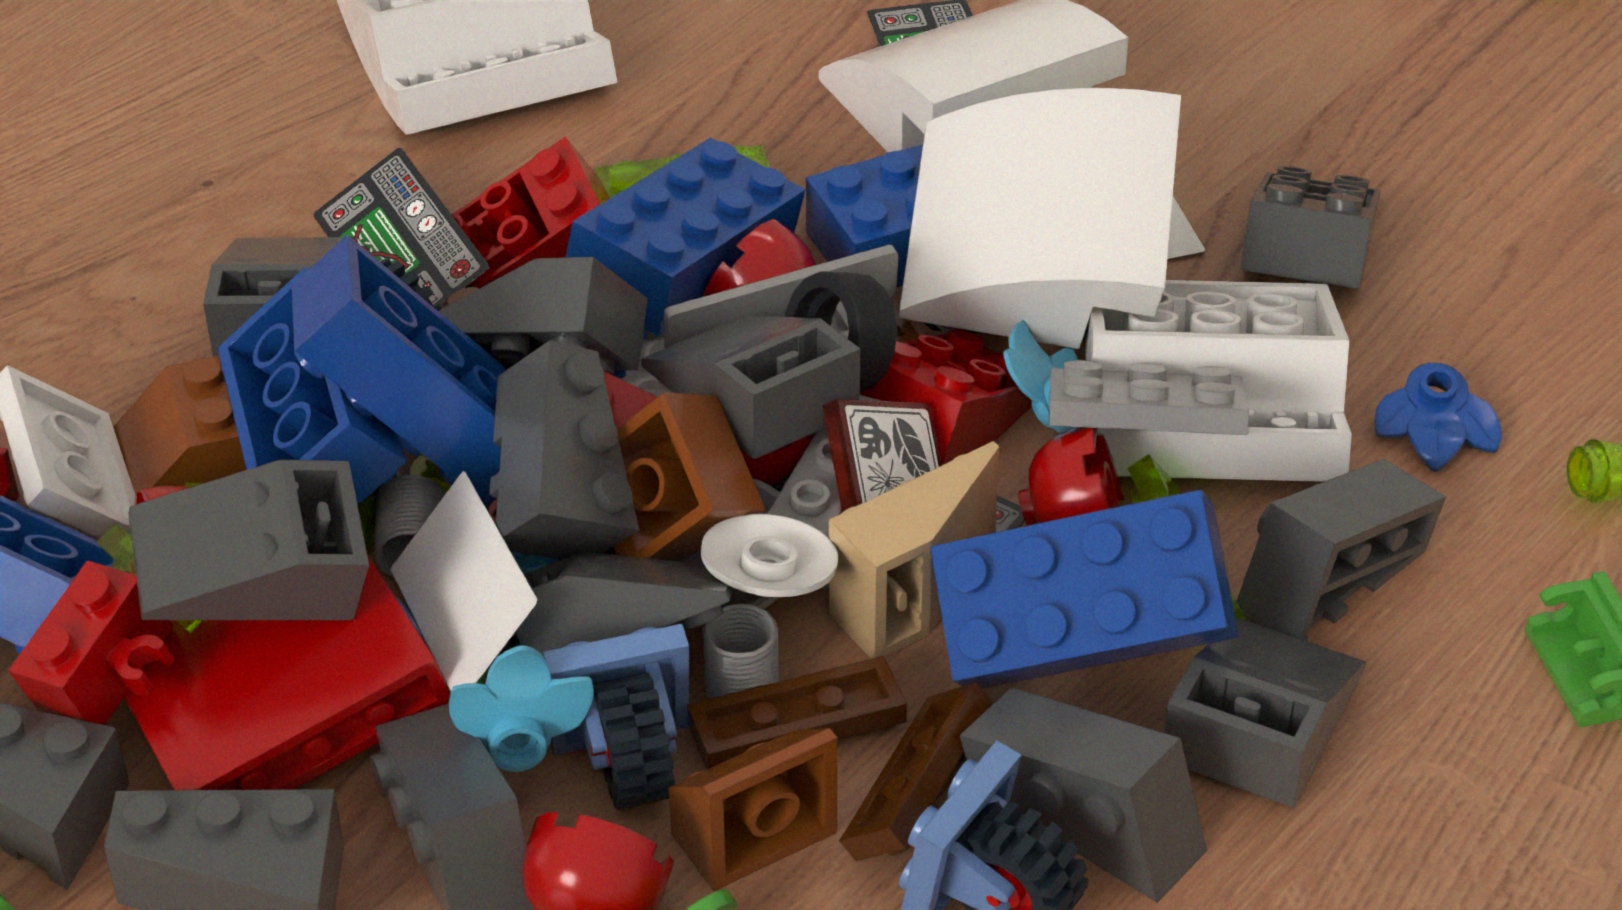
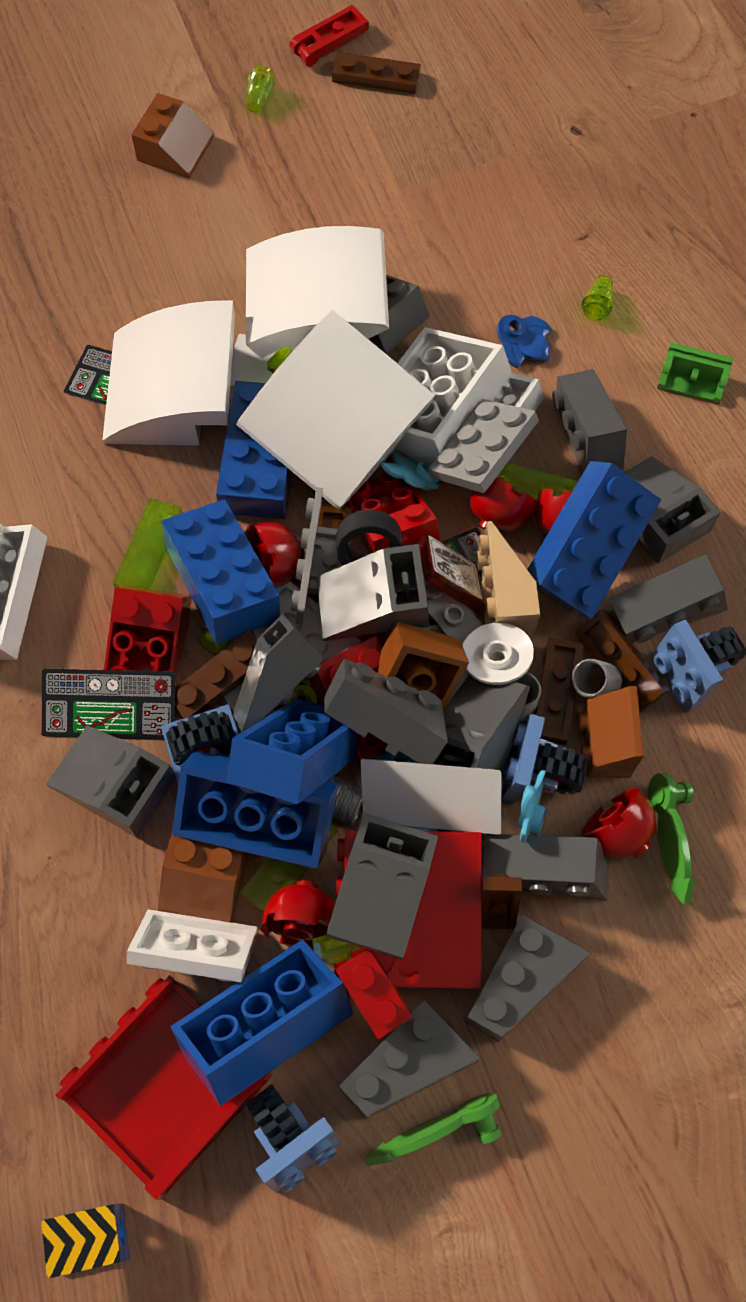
camera: 60 degrees left, 25 degrees up
none -> white slope [246,226,389,359]
none -> reddish brown plate [481,874,522,929]
none -> light grey piece [571,659,622,698]

